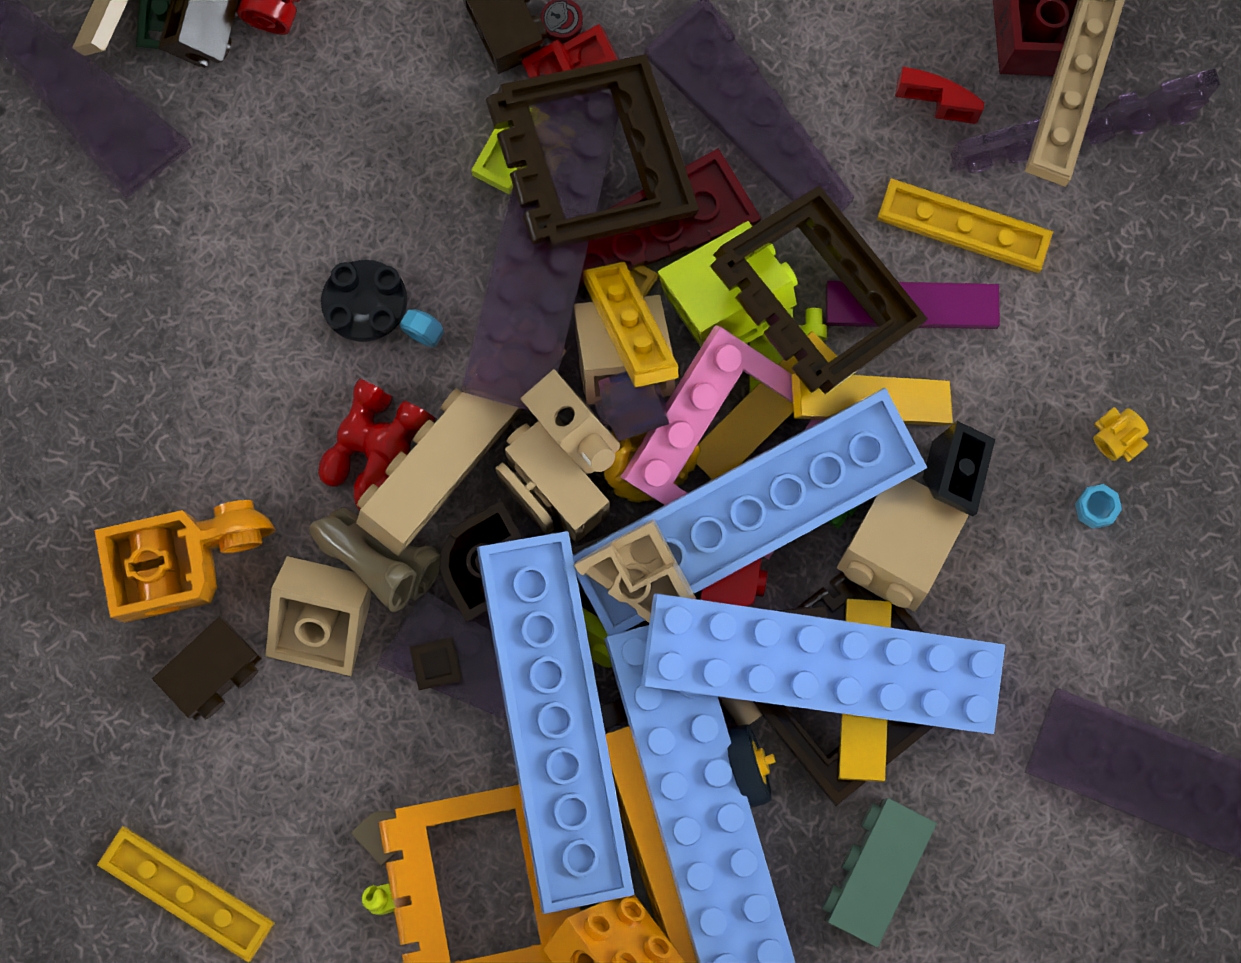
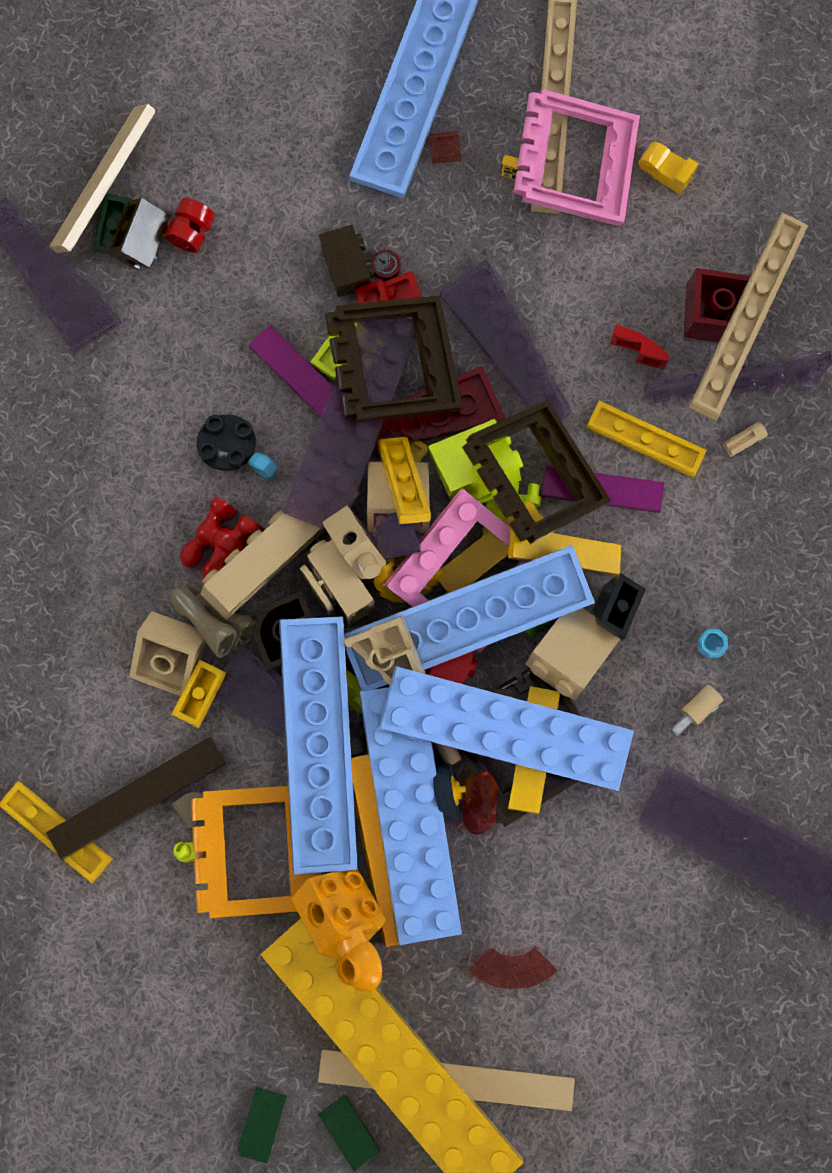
camera: 10 degrees right, 0 degrees up
light orange brick [94,500,275,623] -> none
dark brown brick [152,617,262,721] -> none
dark brown tile [409,635,463,690] -> none
sand green brick [821,798,937,948] -> none
yellow gear [1093,407,1149,462] -> none
none -> dark brown tile [46,737,226,861]
none -> yellow slope [171,659,227,728]
none -> magenta tile [249,325,343,427]
none -> clear red plate [462,772,497,835]
none -> tan piece [670,684,724,736]
none -> tan piece [723,421,768,457]

